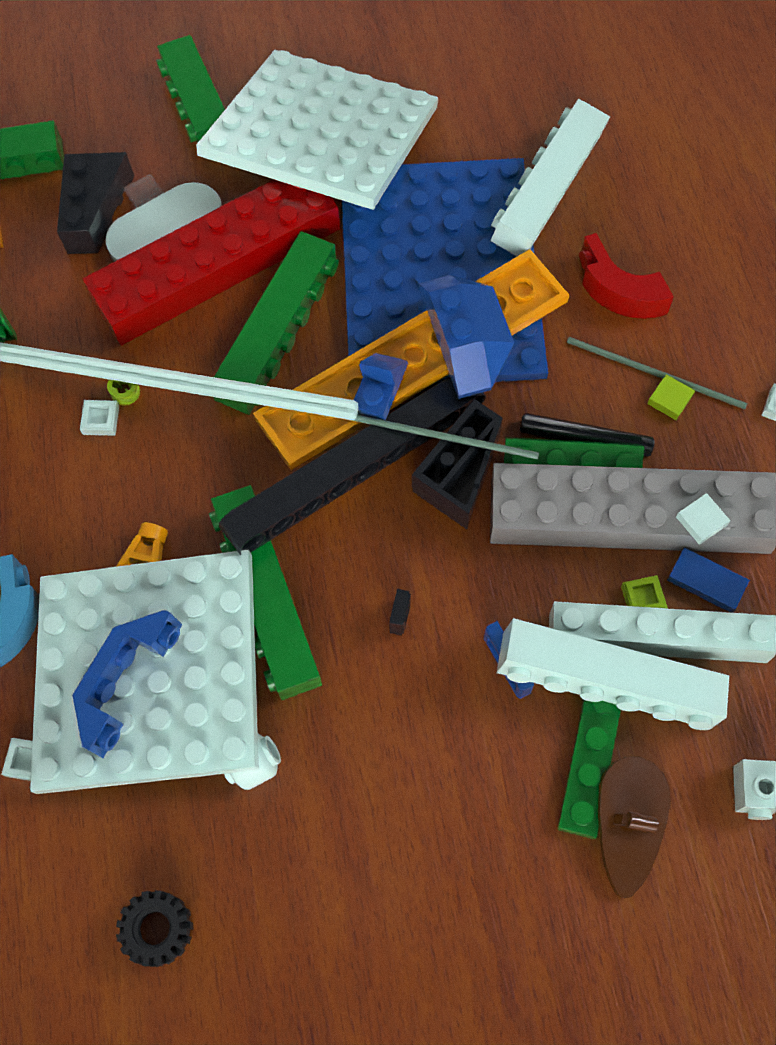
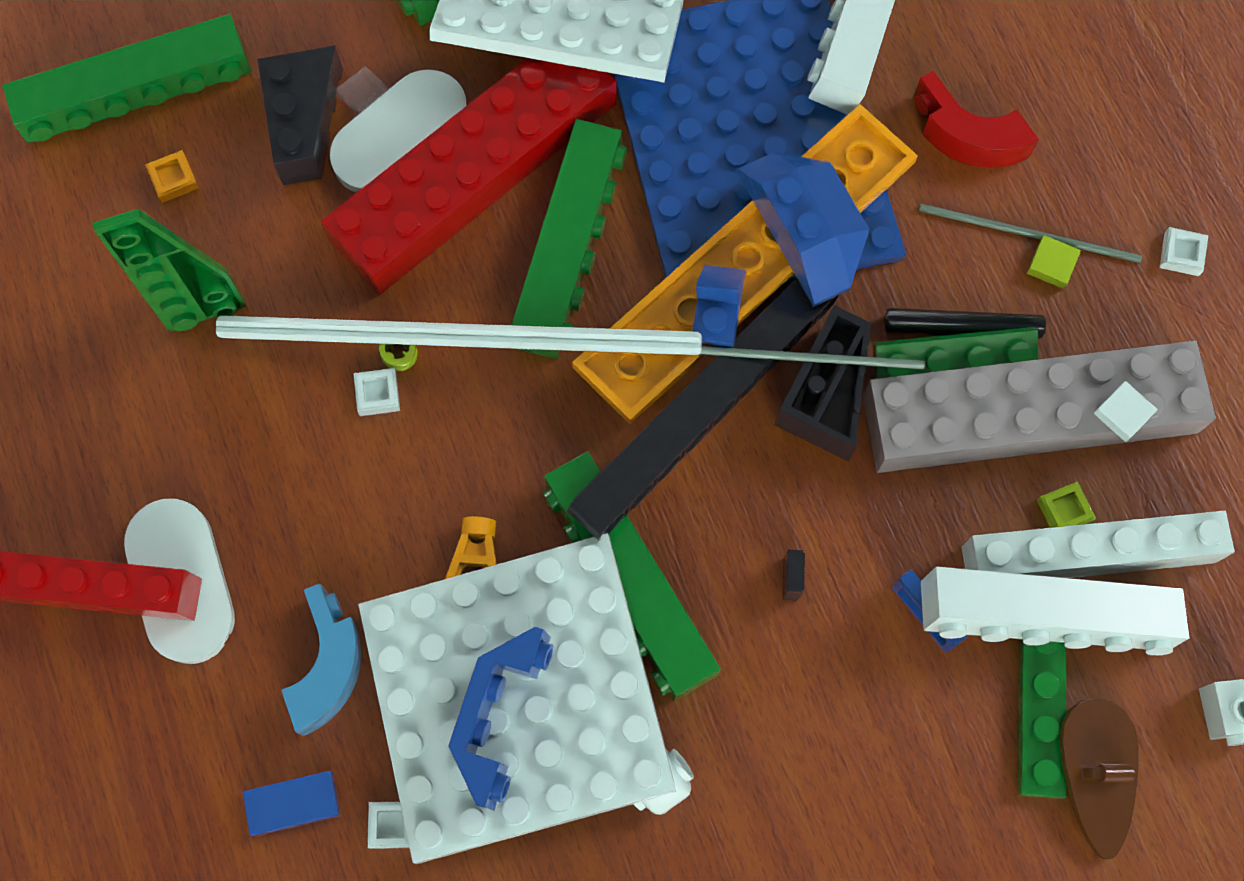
camera: 15 degrees left, 5 degrees up
blue tile [667,547,750,613] -> none

